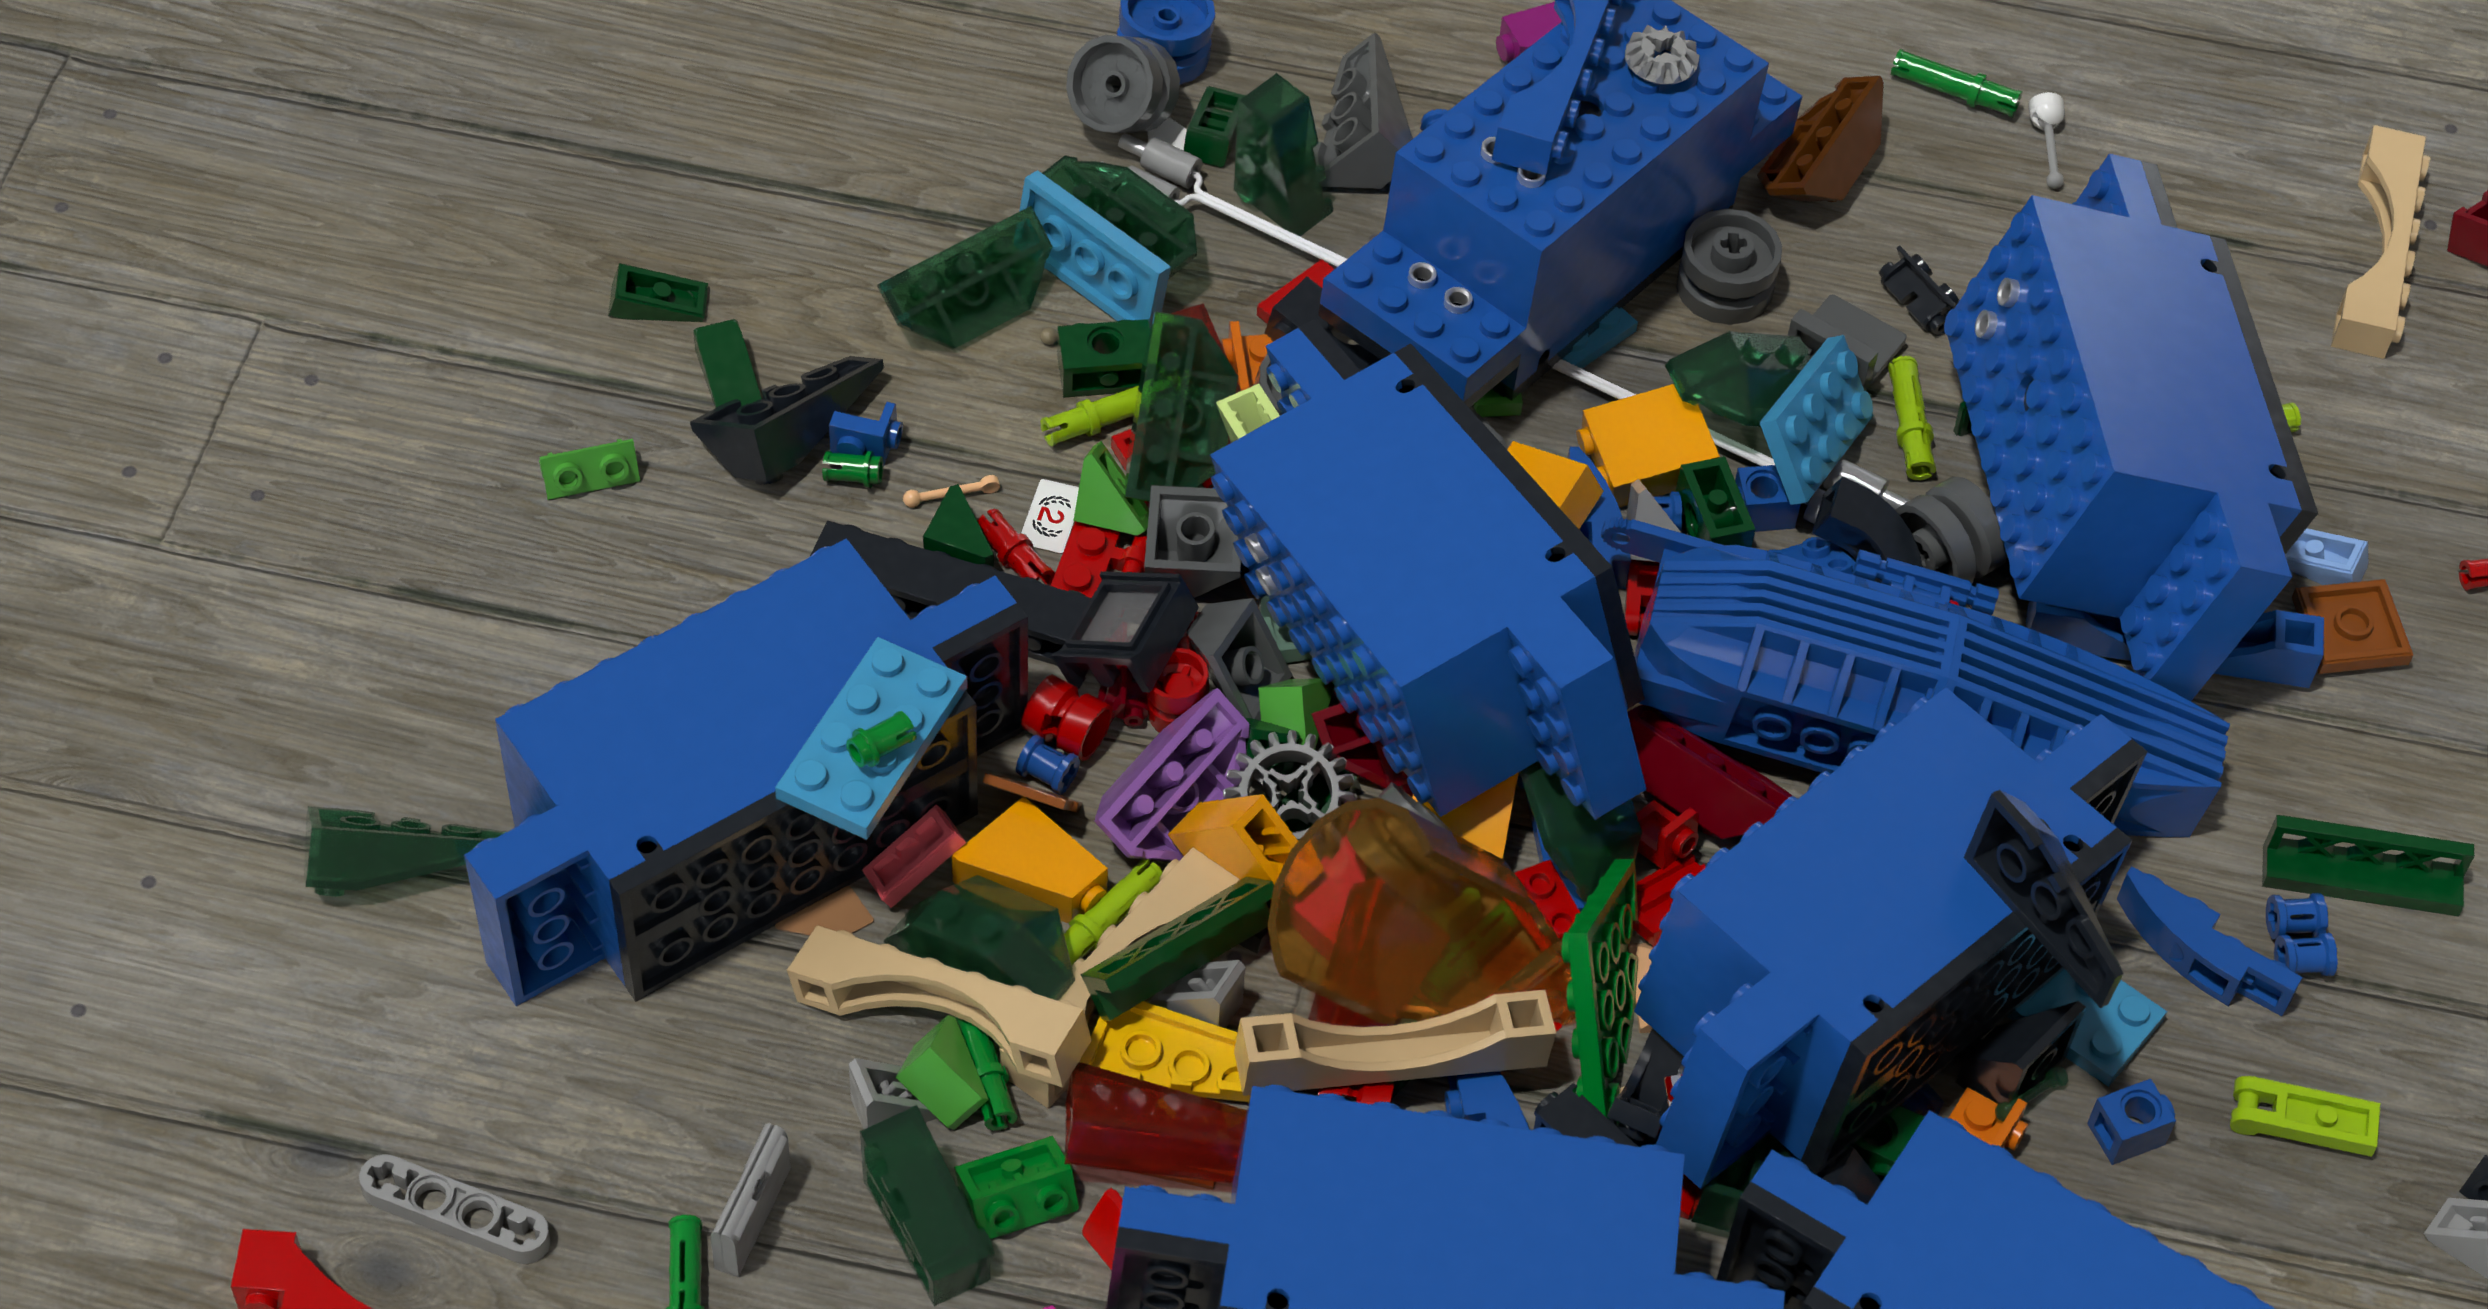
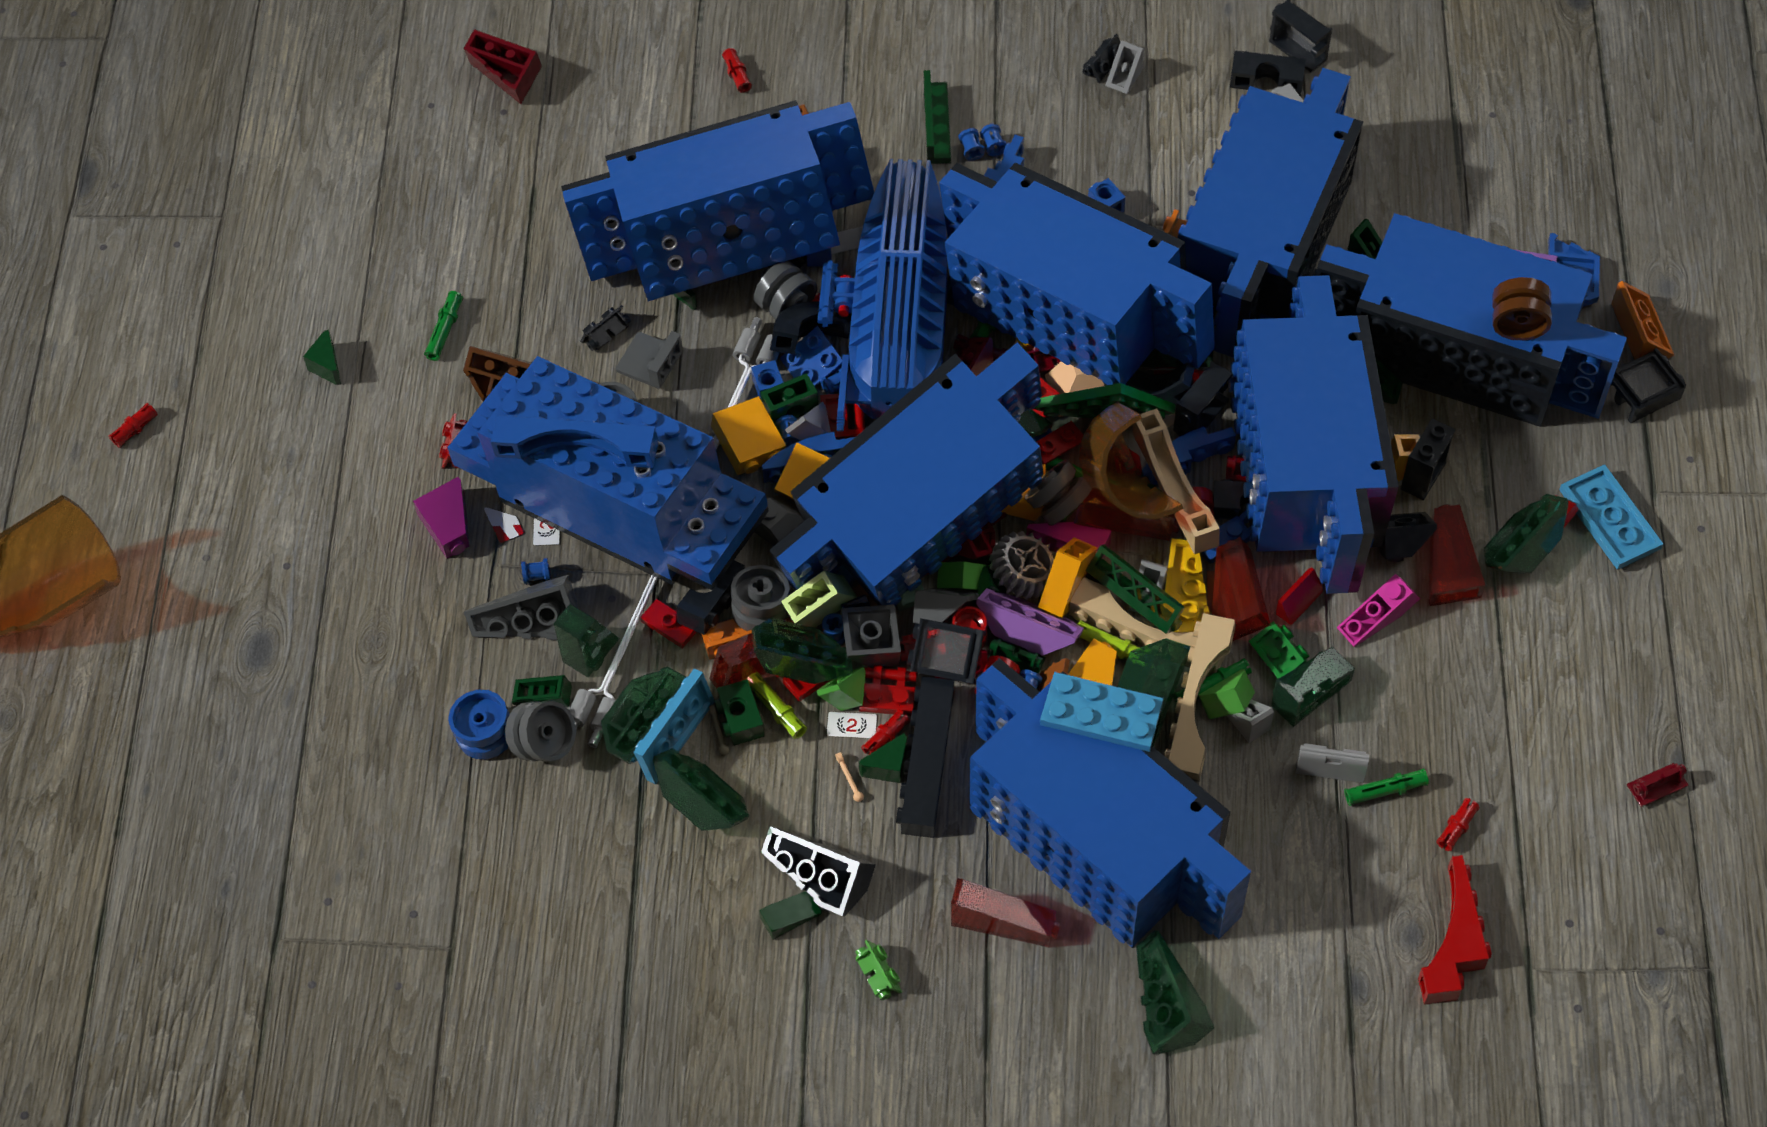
camera: 95 degrees left, 5 degrees up
light grey beam [359,1154,551,1264] -> none
dark green slope [608,263,708,322] -> none
green pin [822,451,884,488] -> none
blue bracket [829,402,903,465] -> none
green pin [846,711,916,767] -> none
light grey gear [1625,25,1700,84] -> none
clear green wedge [1665,331,1811,427] -> none
dark azure plate [1759,335,1874,505] -> none
lime pin [1888,356,1936,480] -> none
black wedge [1964,790,2124,1009] -> none
hinge [2028,93,2065,189] -> none
lime plate [2230,1076,2381,1157] -> none
tan arch [2331,125,2430,359] -> none
none -> clear red slope [951,878,1060,948]
none -> dark green hinge [987,638,1046,674]

